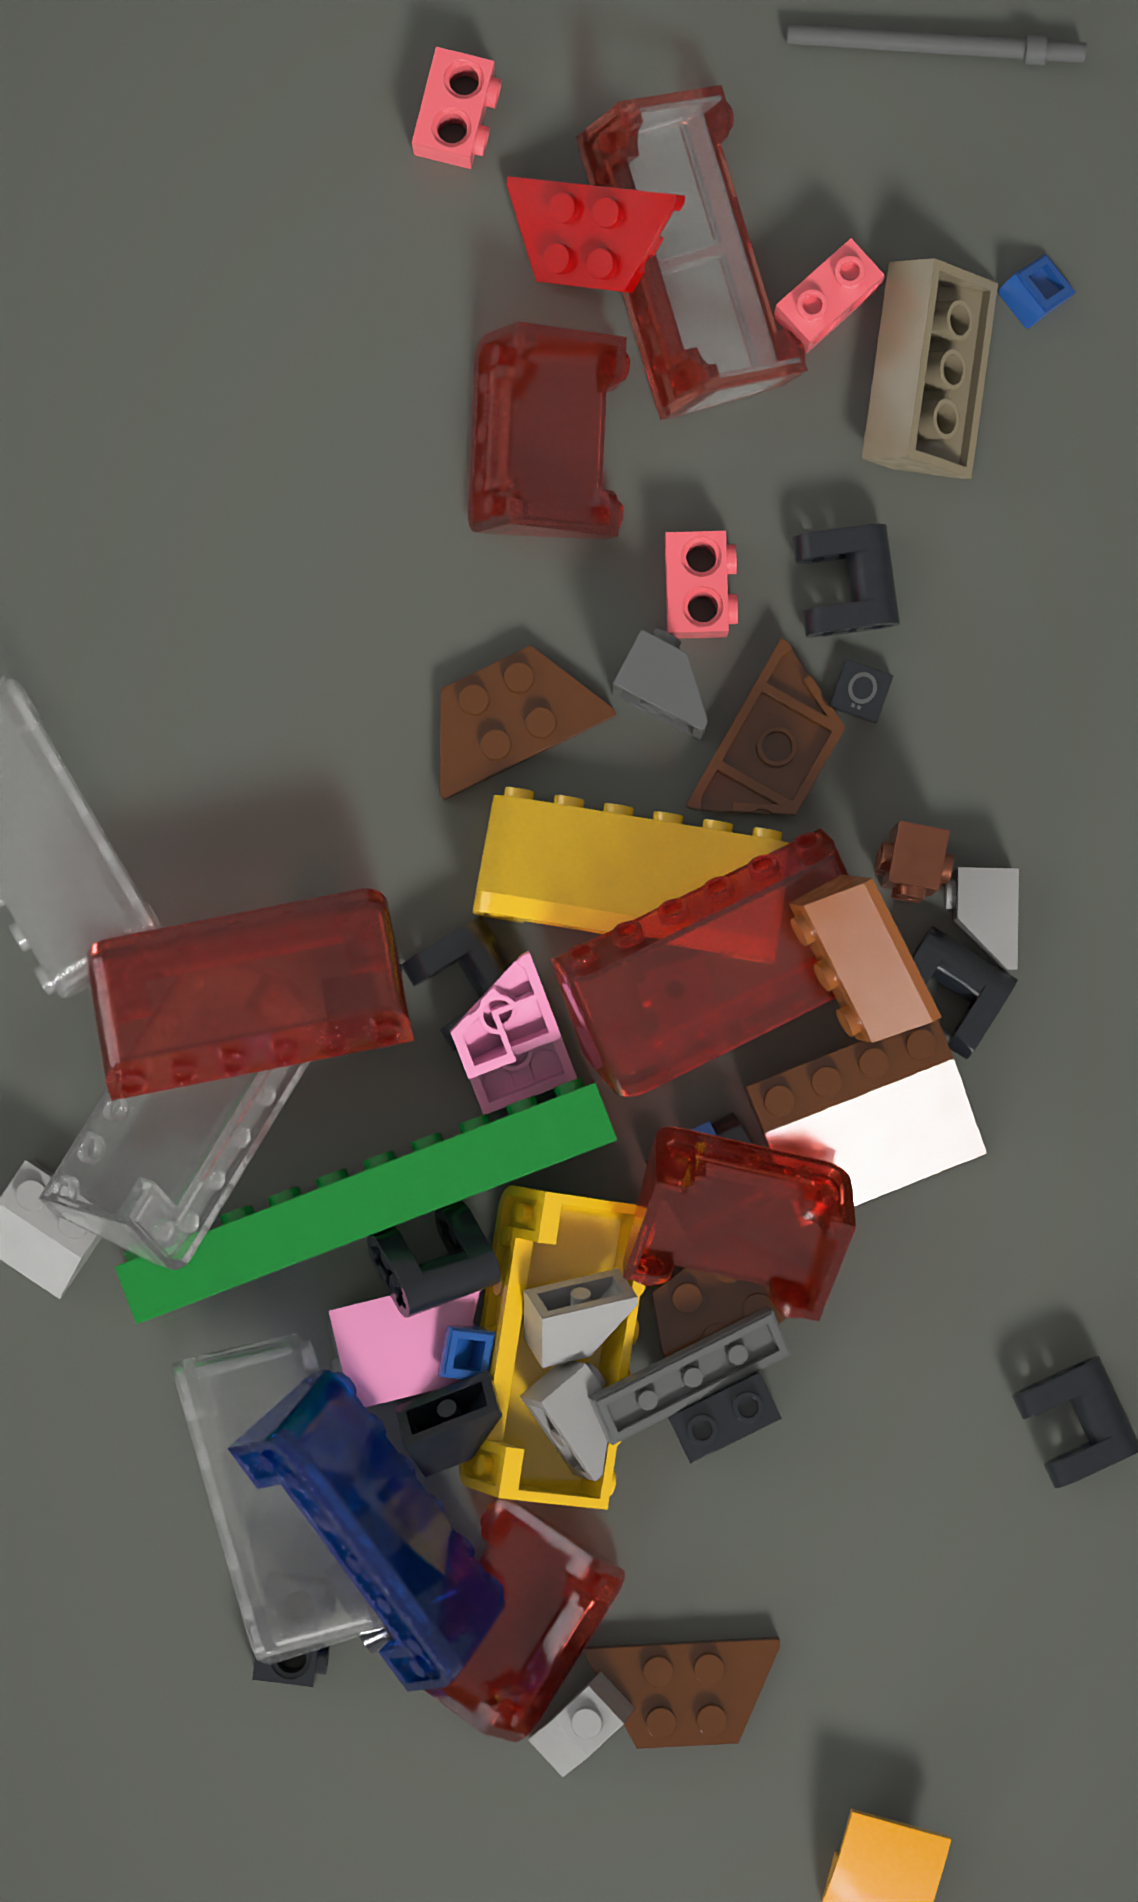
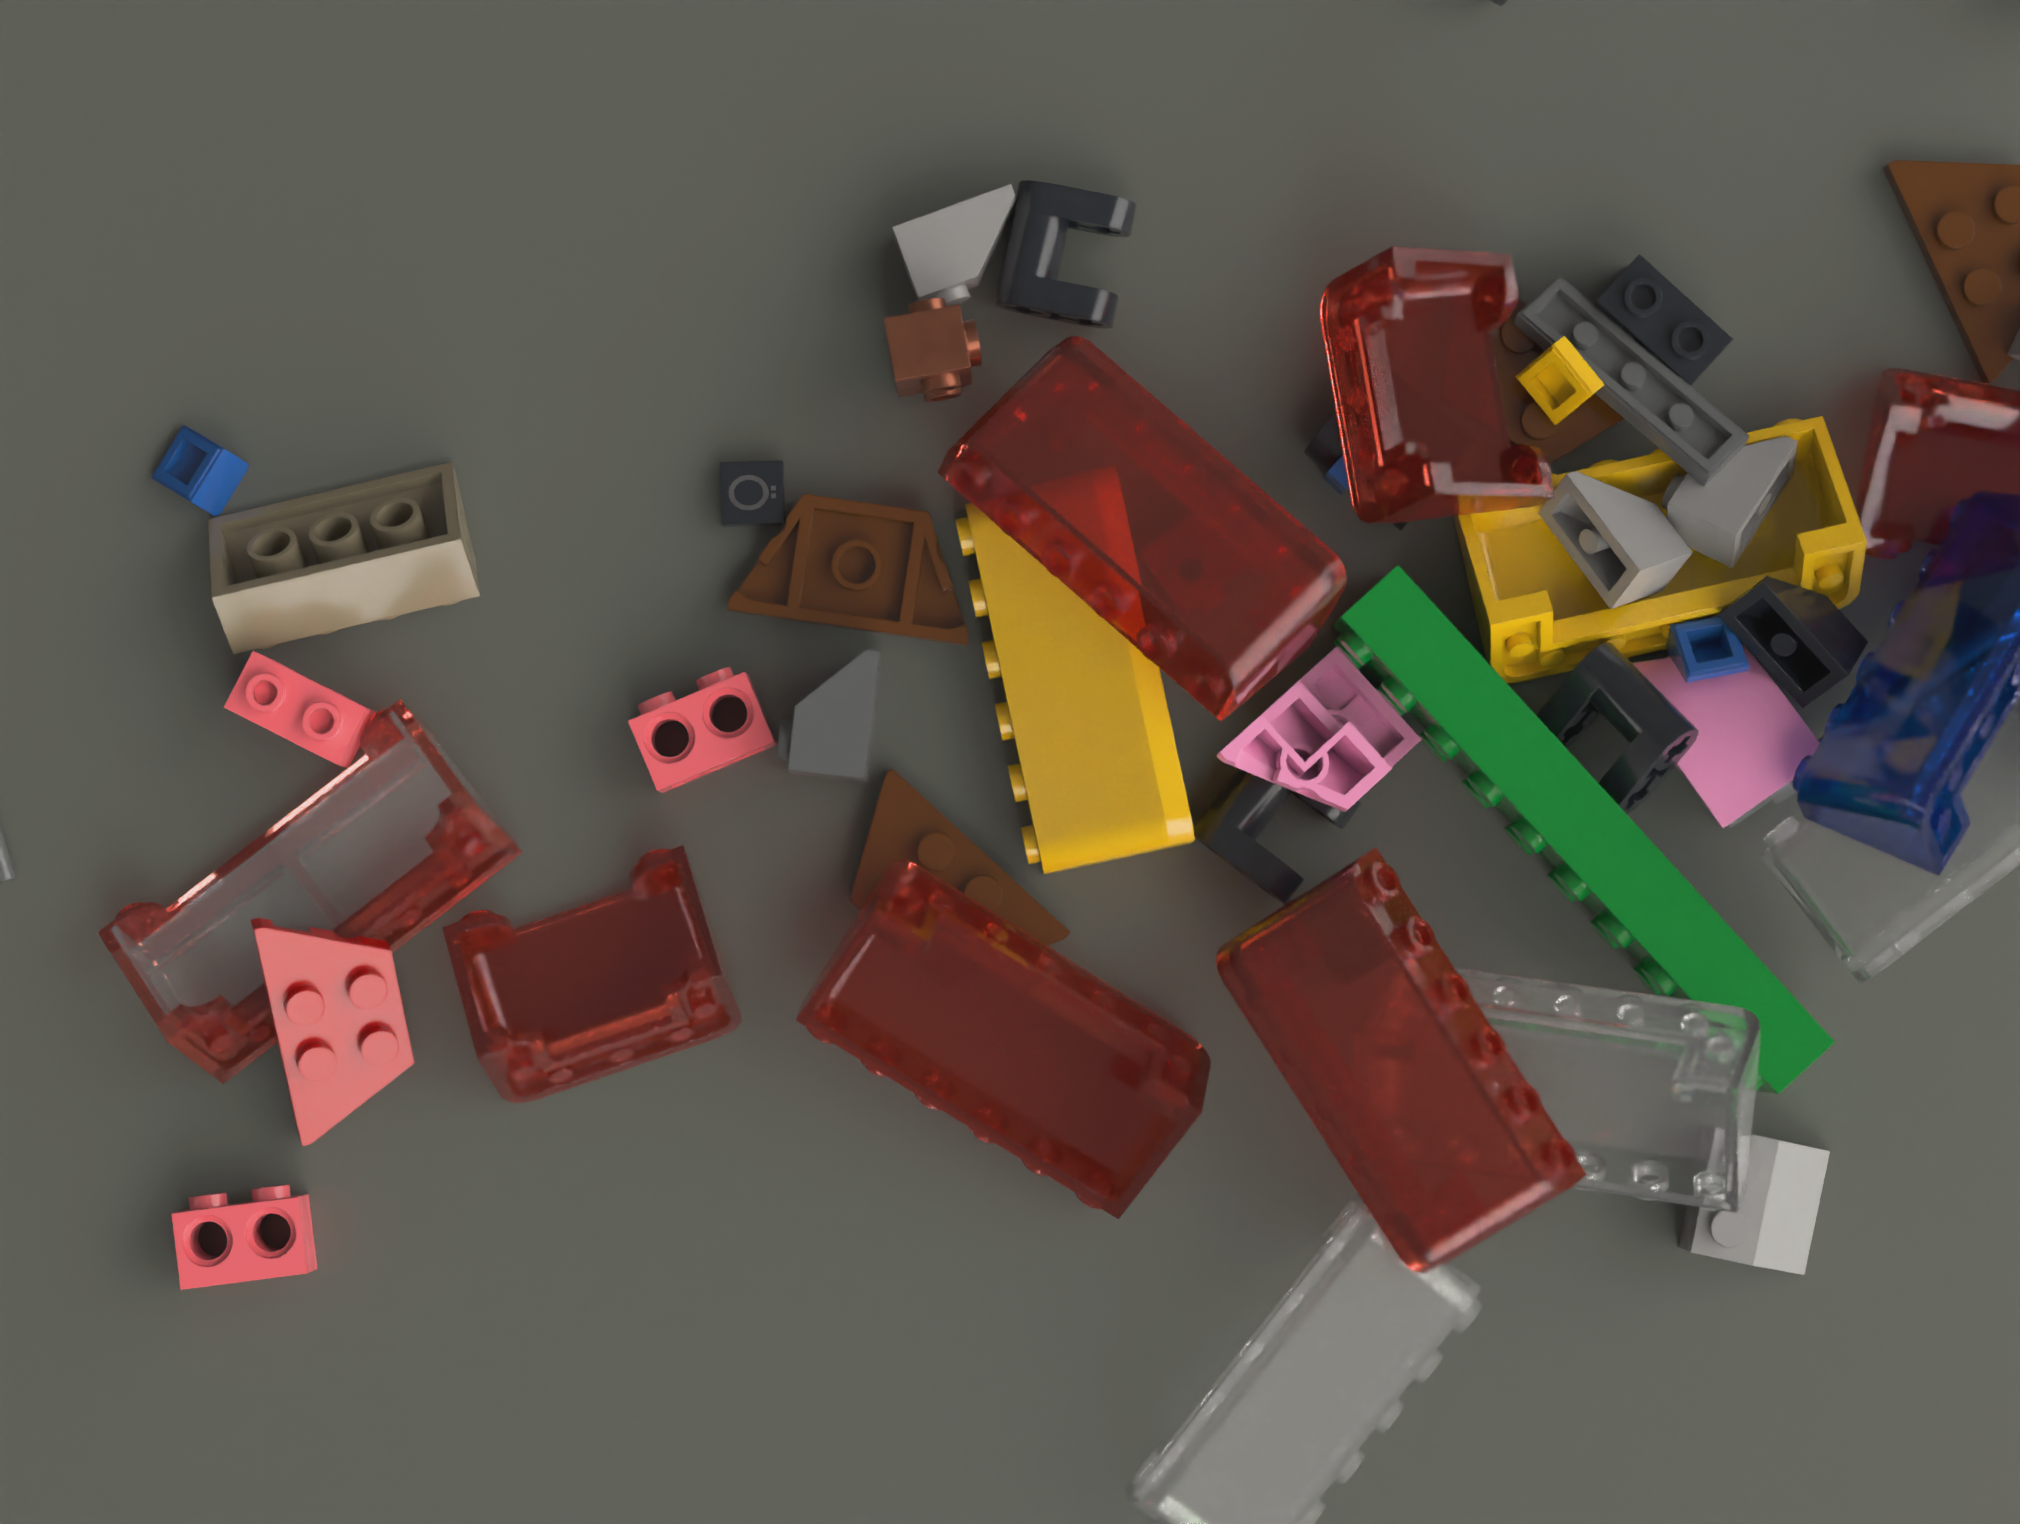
camera: 115 degrees left, 0 degrees up
slope [744,1019,987,1228] -> none
slope [789,875,942,1043] -> none
black connector [792,524,900,638] -> none
none -> clear red windscreen [795,860,1211,1220]
none -> yellow tile [1515,336,1605,425]

